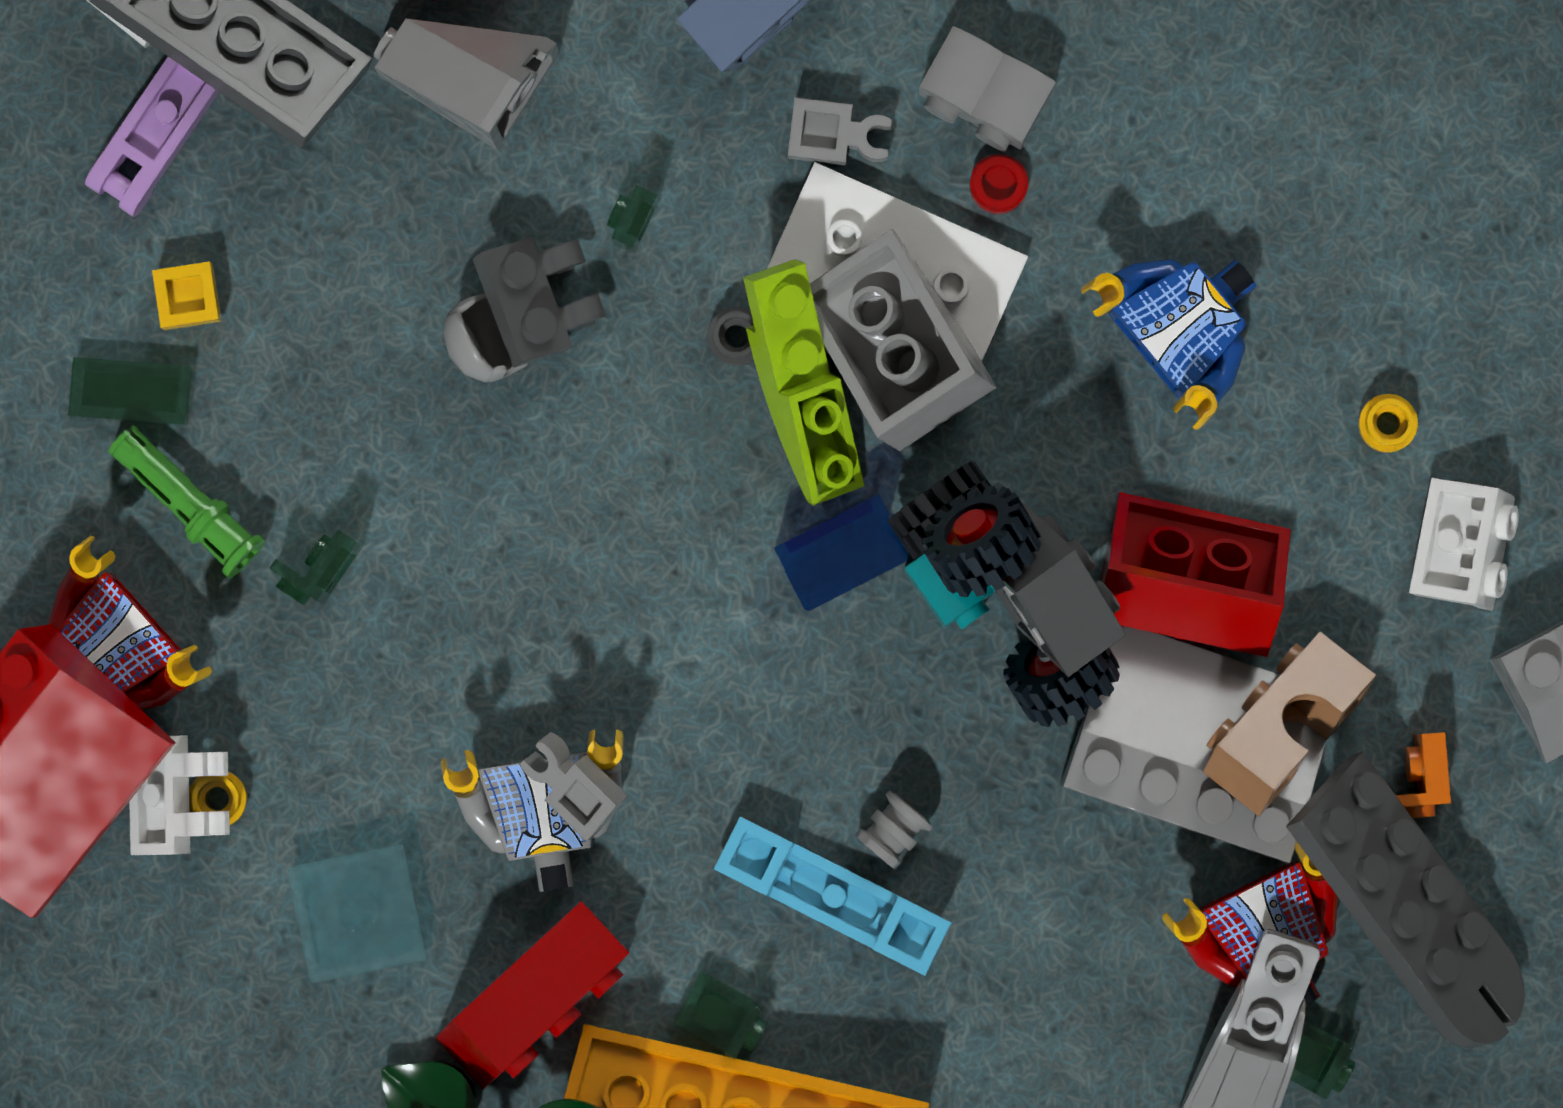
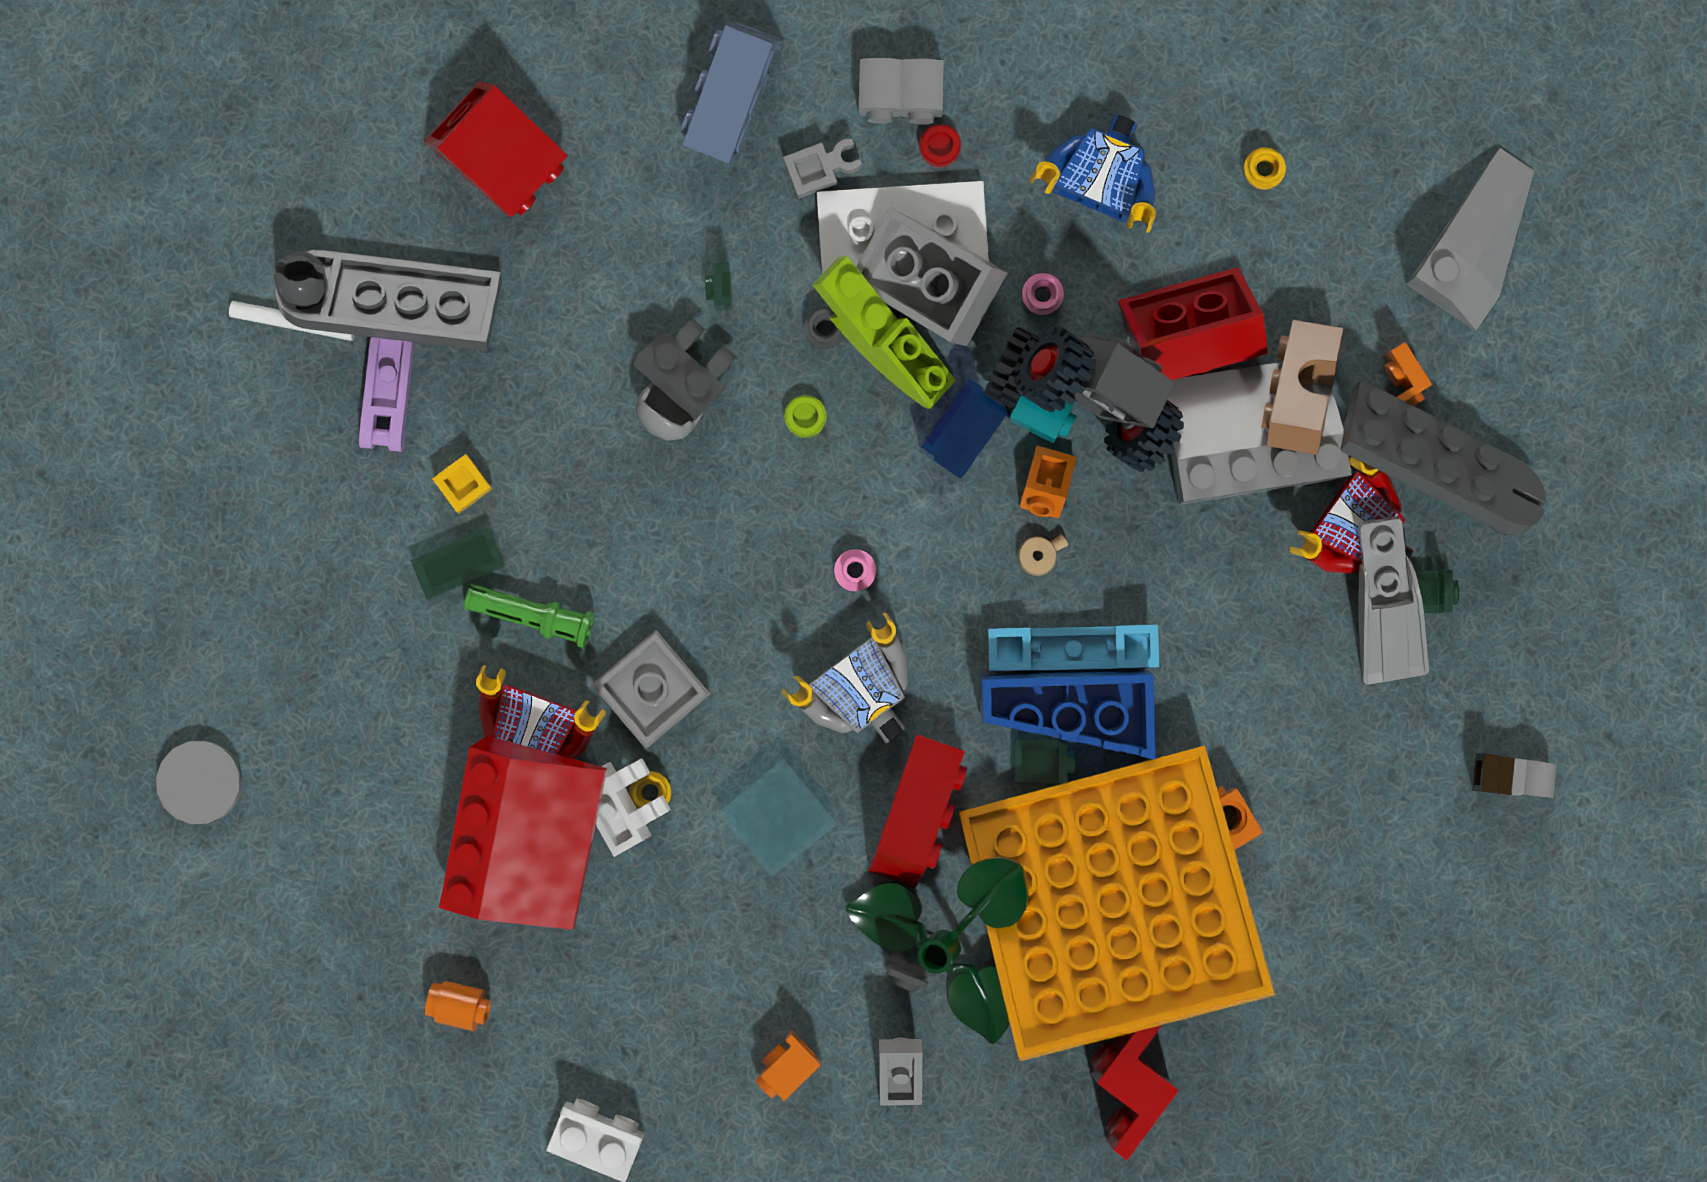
camera: 30 degrees left, 0 degrees up
clear green bracket [269,529,364,606] -> none
light grey slope [373,18,559,150] -> none
light grey plate [520,732,628,841] -> none
light grey bush [854,790,934,869] -> none
white bracket [1409,478,1519,611] -> none
none -> light grey plate [591,630,711,749]
none -> lime tile [784,395,826,438]
none -> bright pink plate [834,549,876,592]
none -> blue wedge [979,670,1156,759]
none -> tan piece [1017,534,1068,576]
none -> orange bracket [1019,446,1077,518]
none -> bright pink plate [1022,273,1064,316]

